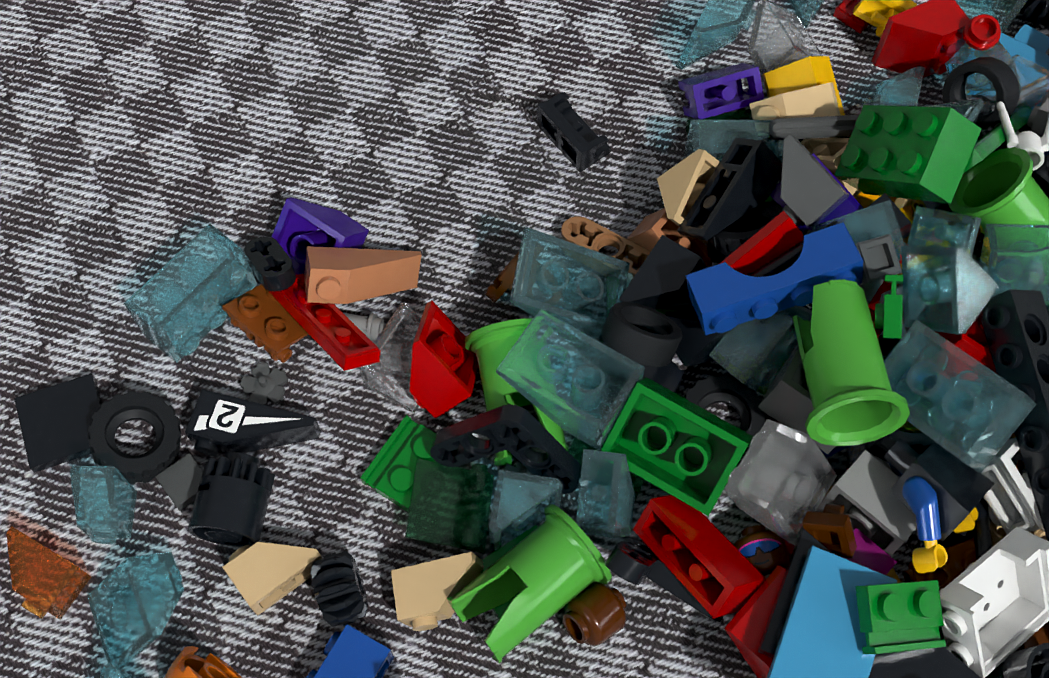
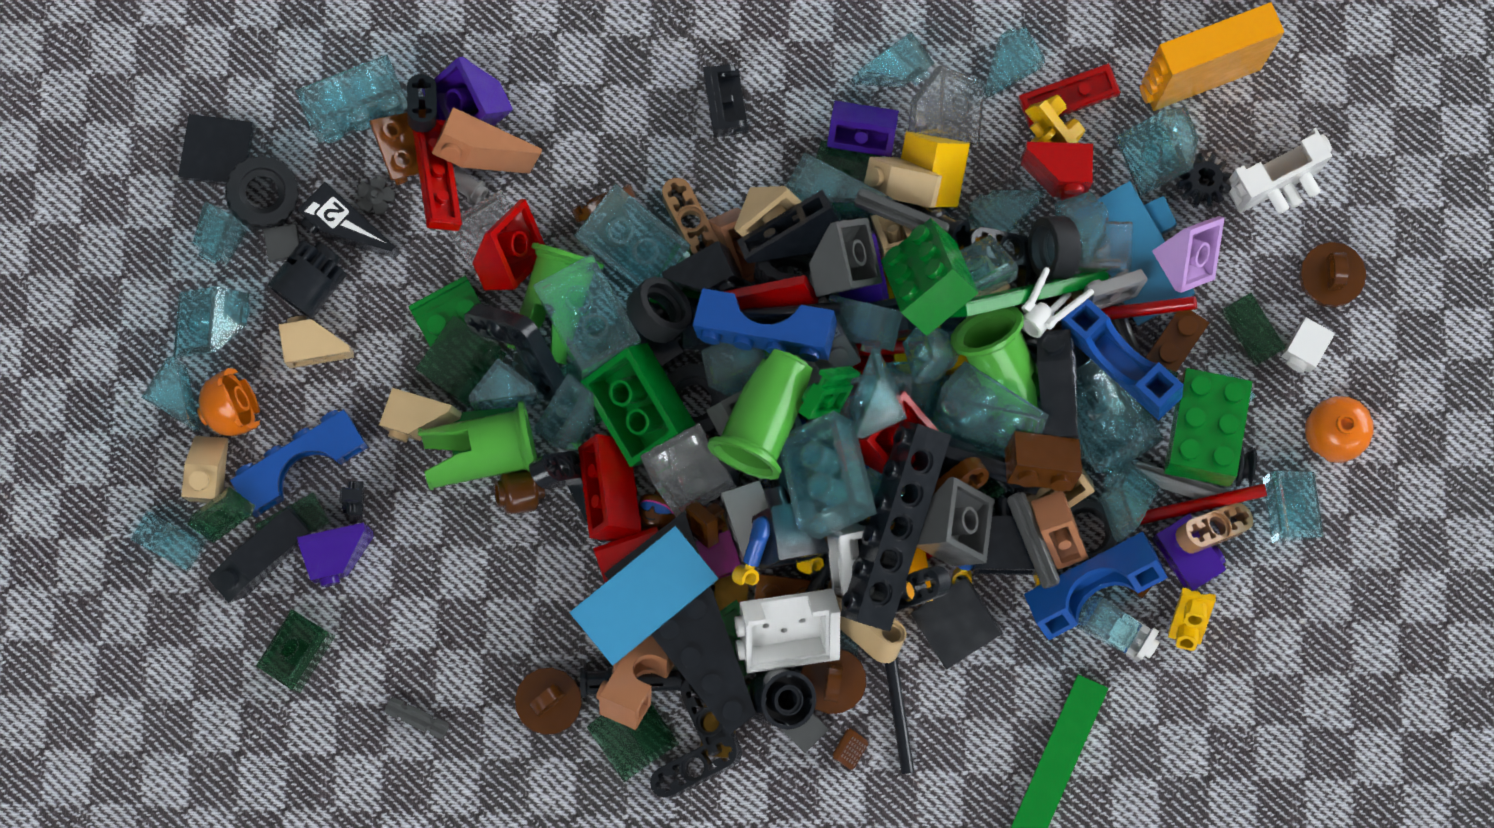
camera: 30 degrees right, 15 degrees up
clear orange slope [6,526,91,620] -> none
black gear [310,551,368,627] -> none
dark grey tile [855,234,903,285] -> none
green plate [855,580,946,654] -> none
red plate [963,14,1001,51] -> none

